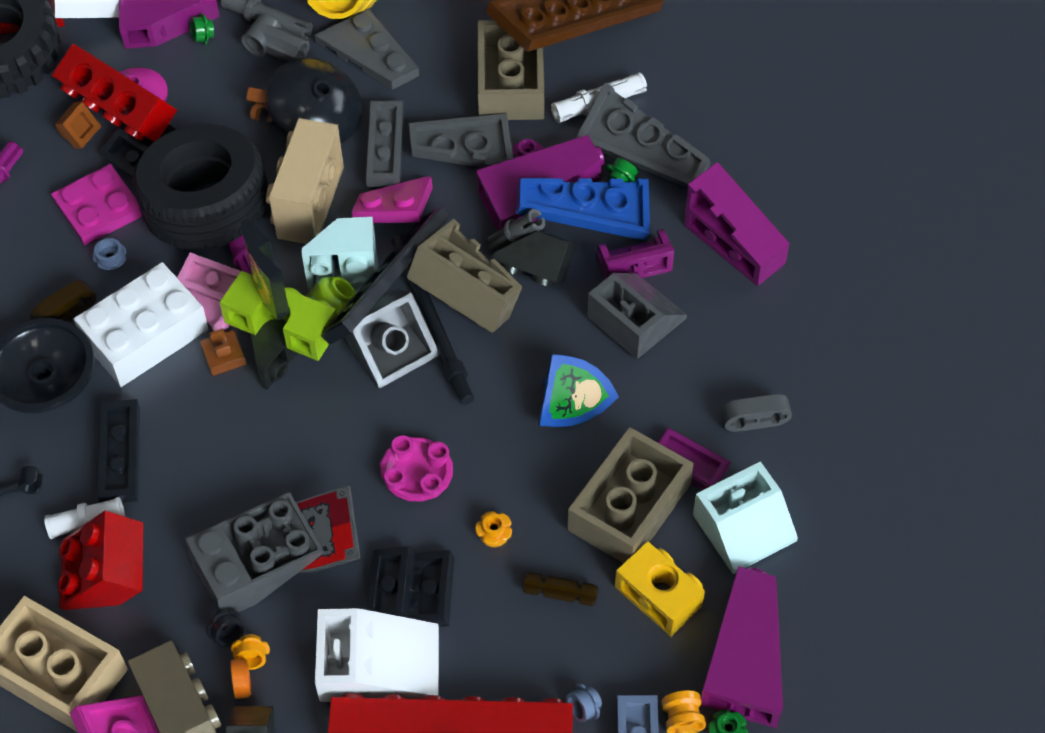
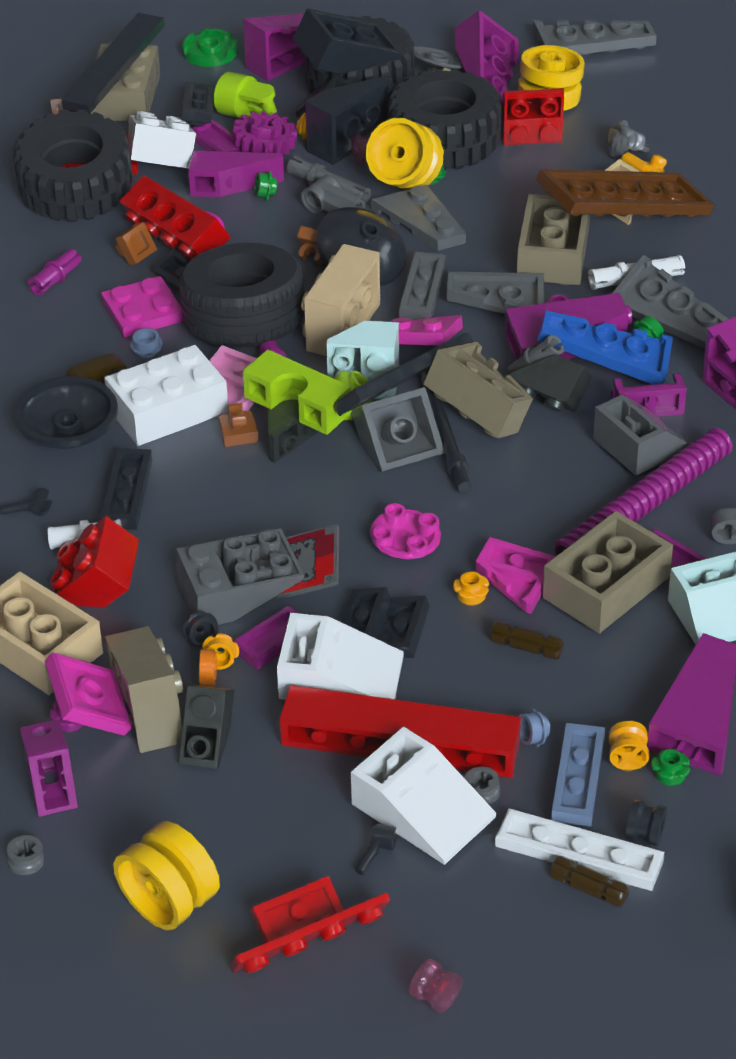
camera: 10 degrees right, 15 degrees down
black slope [241,218,290,321] -> none
shield [538,354,619,427] -> none
yellow brick [615,541,705,637] -> none
none -> magenta tile [233,605,299,670]
none -> dark pink wing [476,537,556,614]
none -> magenta piece [554,428,733,556]

